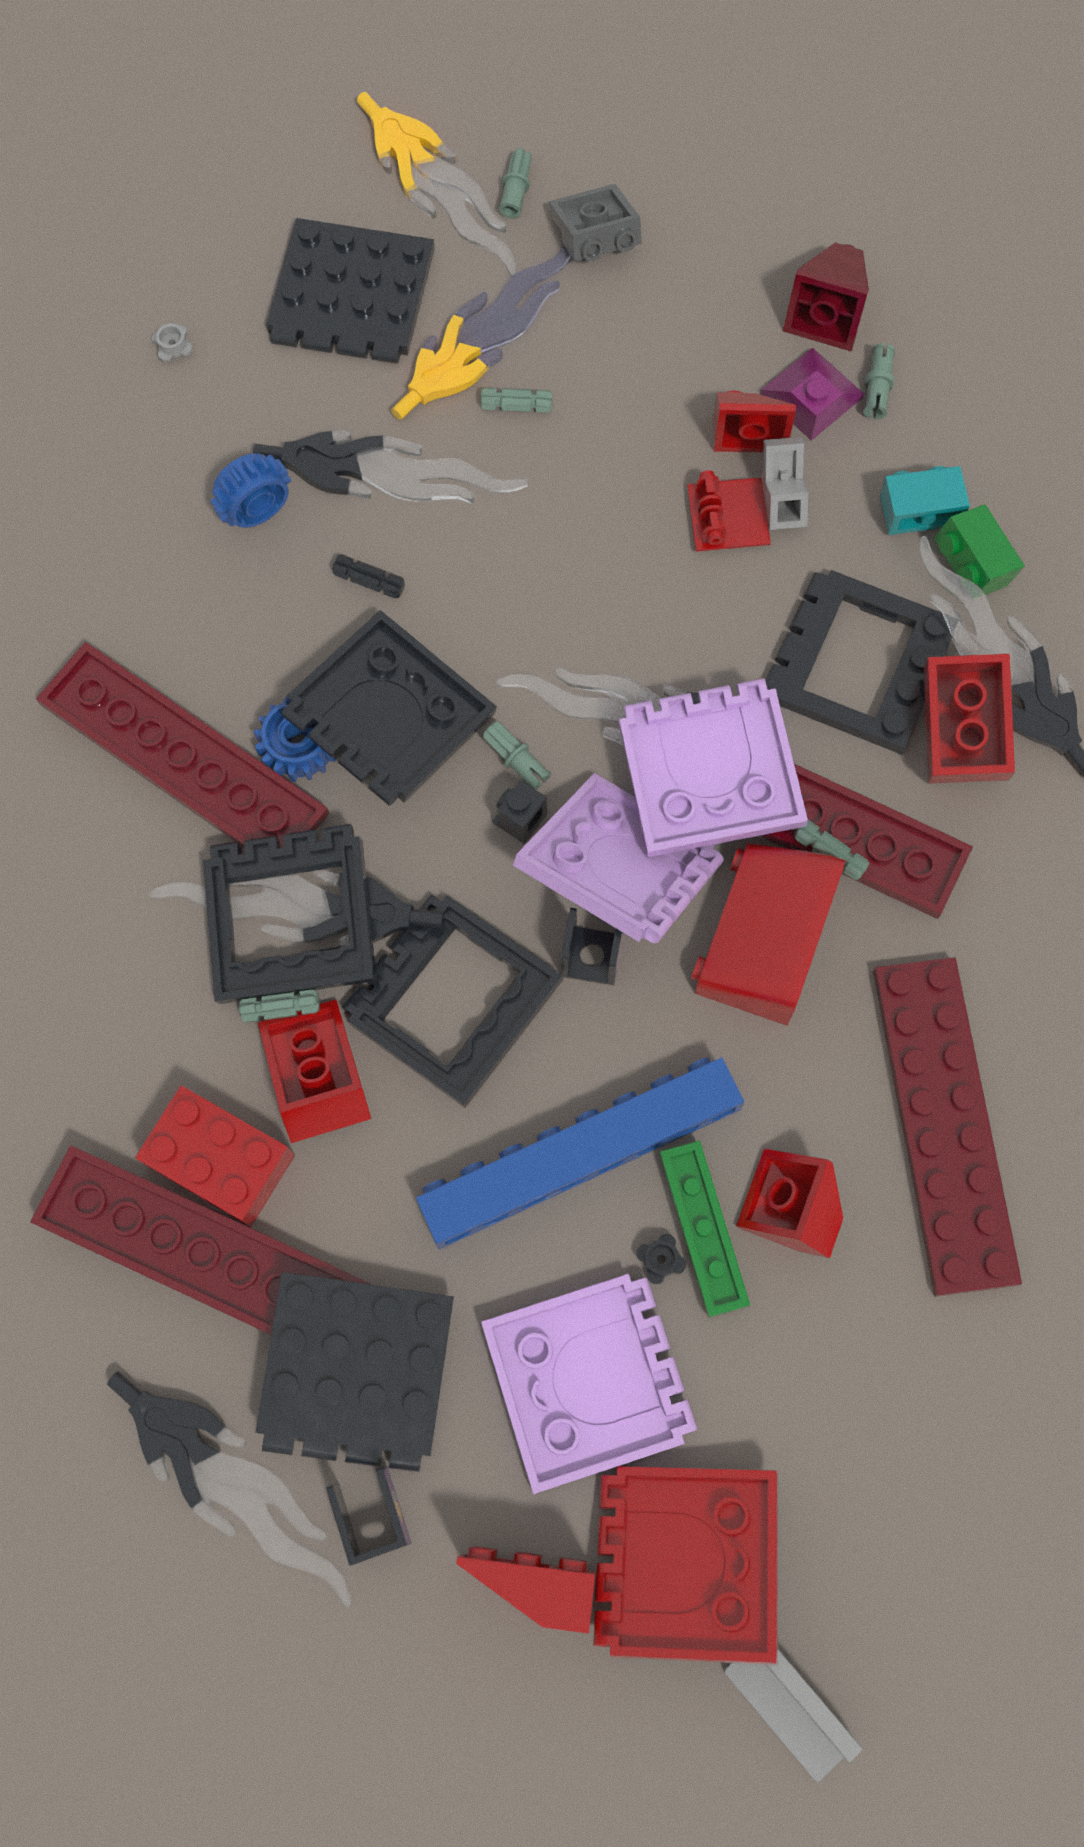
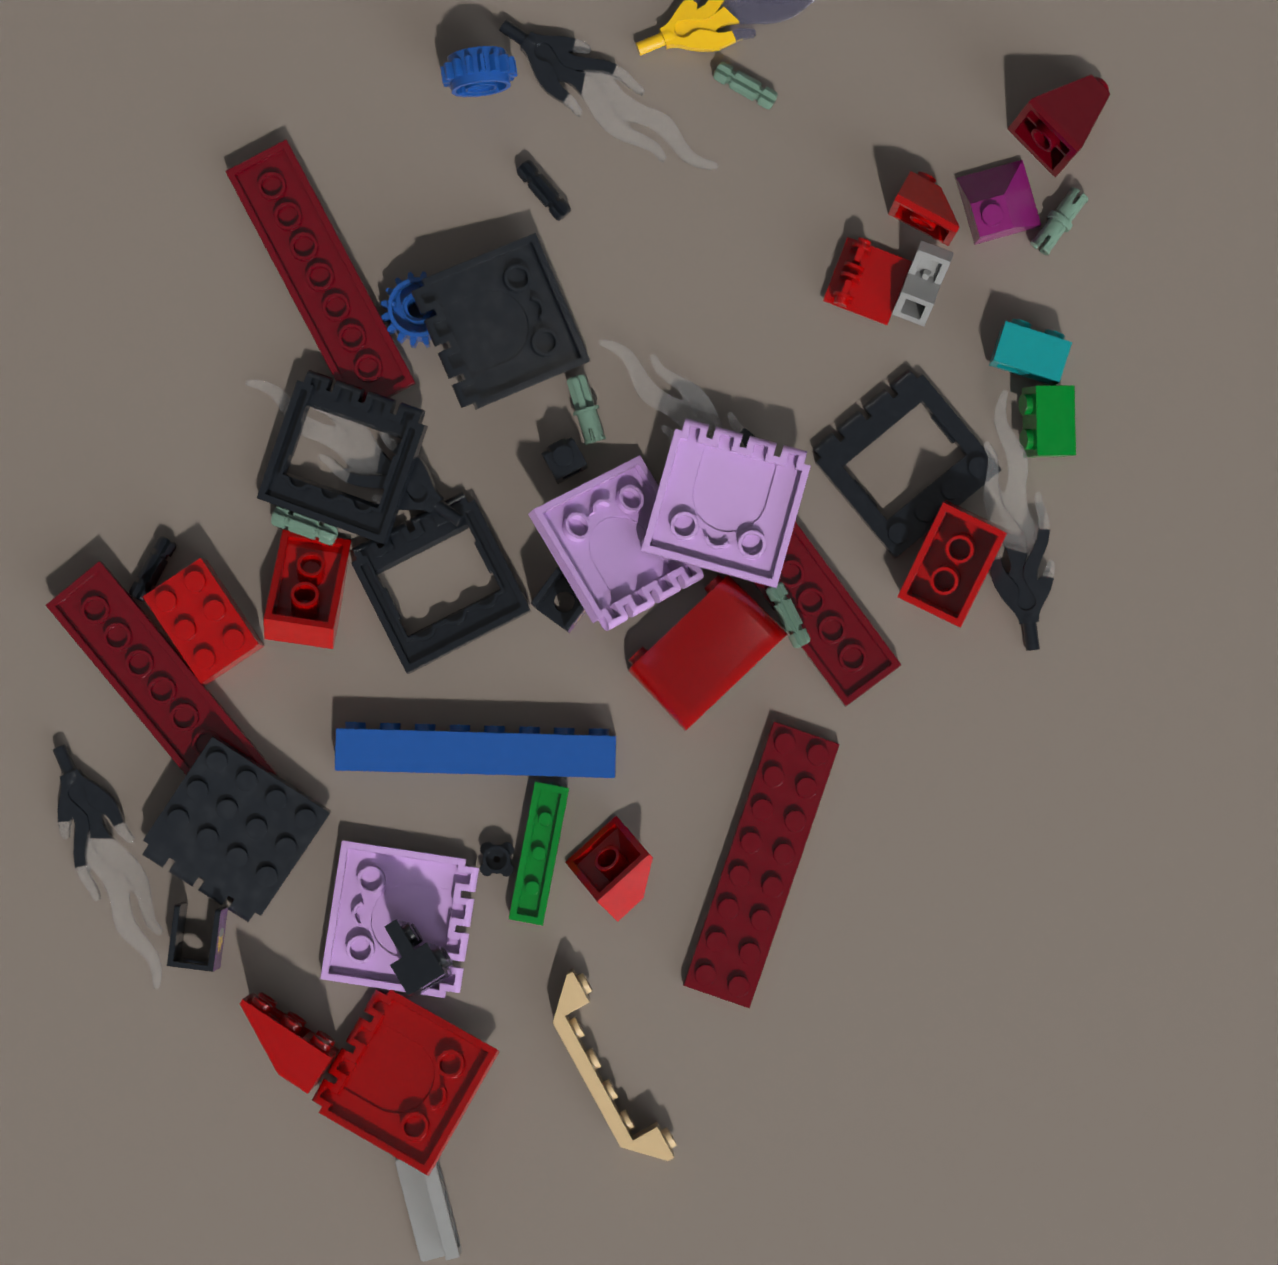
camera: 25 degrees right, 15 degrees up
none -> black axle [129,536,176,602]
none -> black brick [384,919,453,996]
none -> tan slope [553,969,677,1161]

